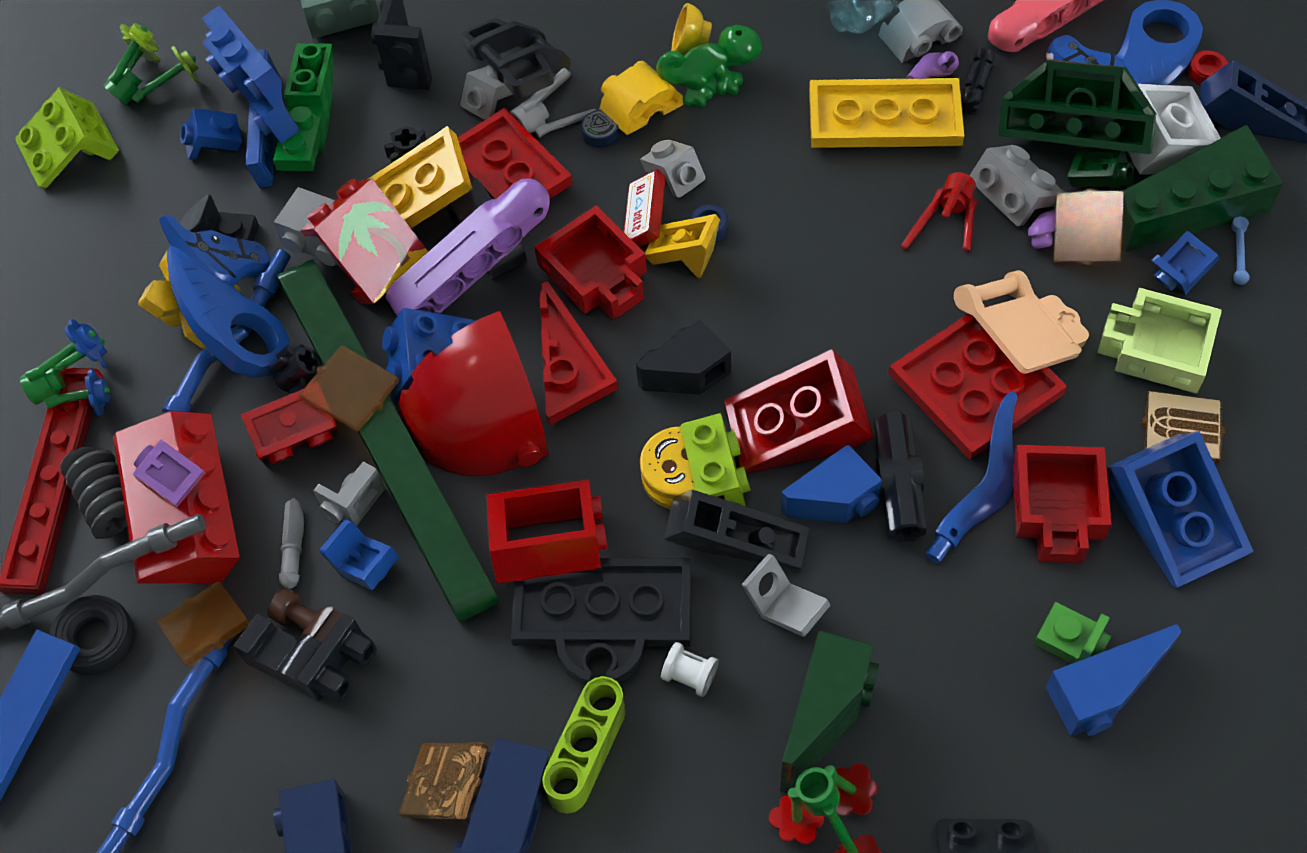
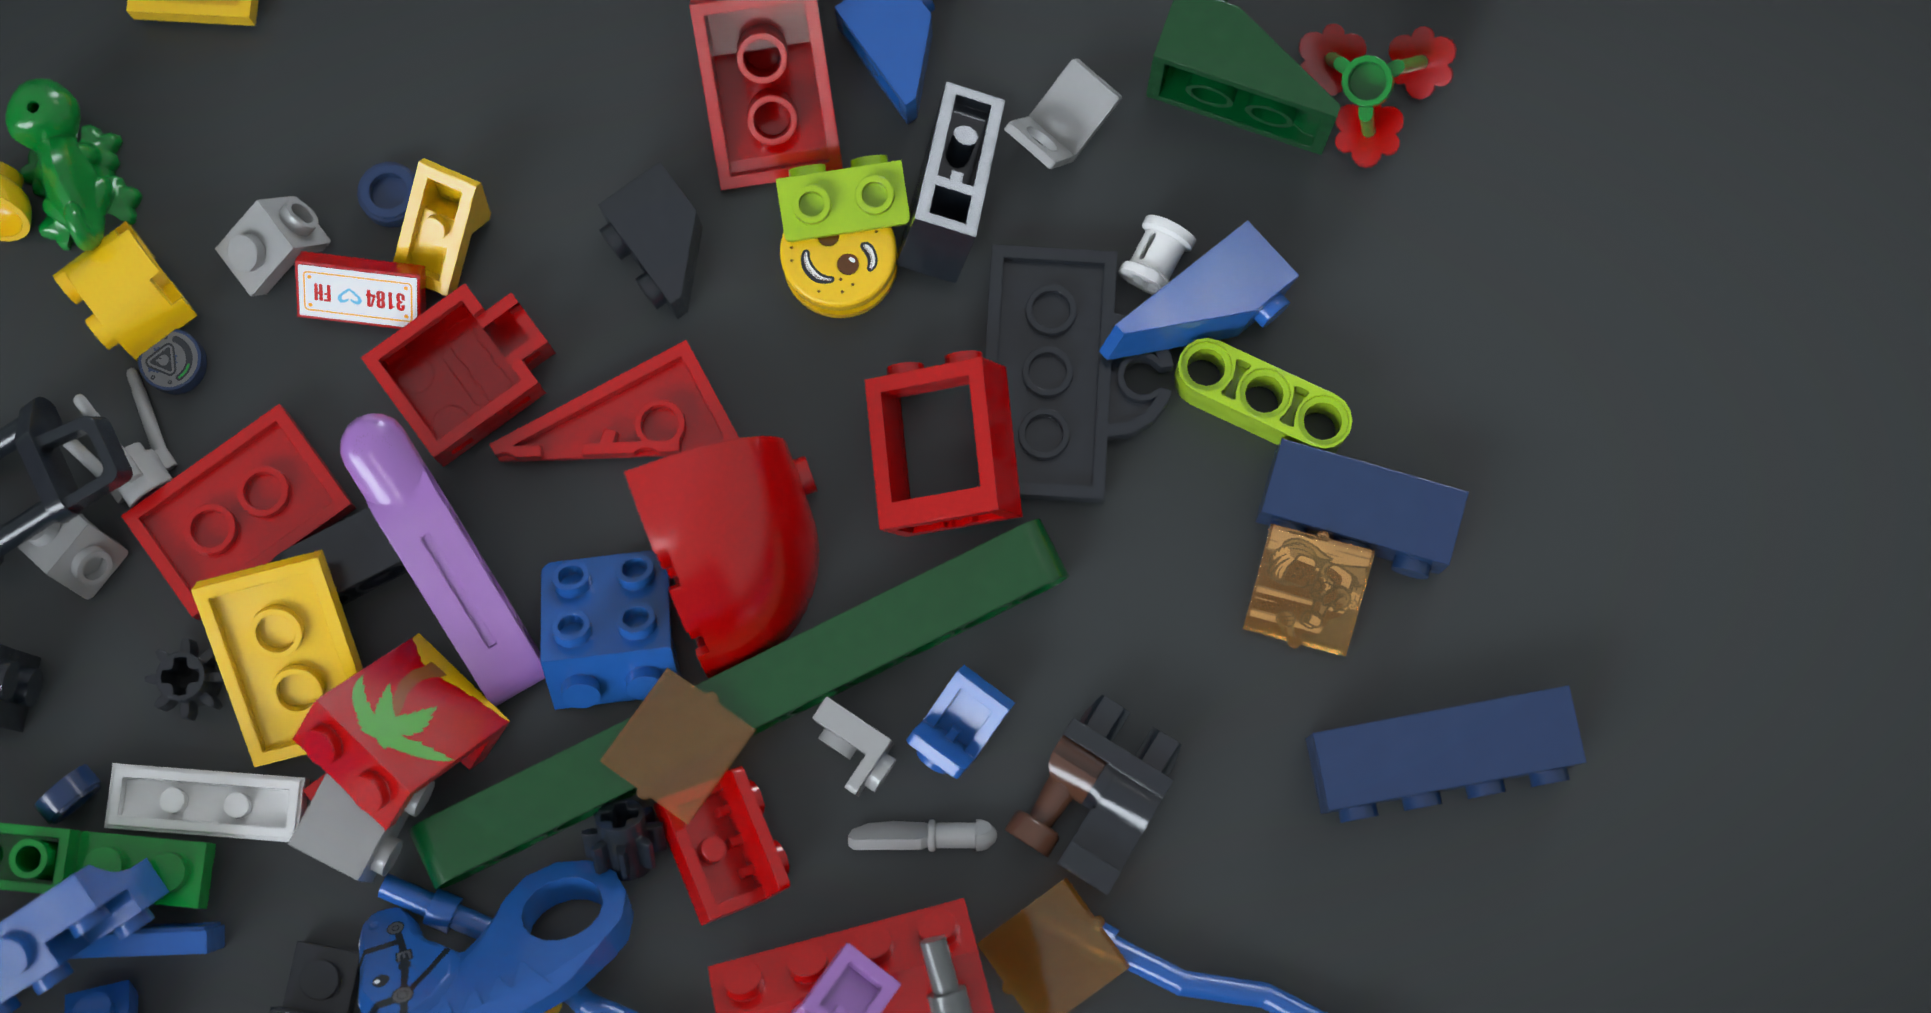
camera: 90 degrees left, 20 degrees up
none -> dark blue tile [34,764,102,825]
none -> white tile [104,763,310,843]
none -> slope [1099,220,1299,360]

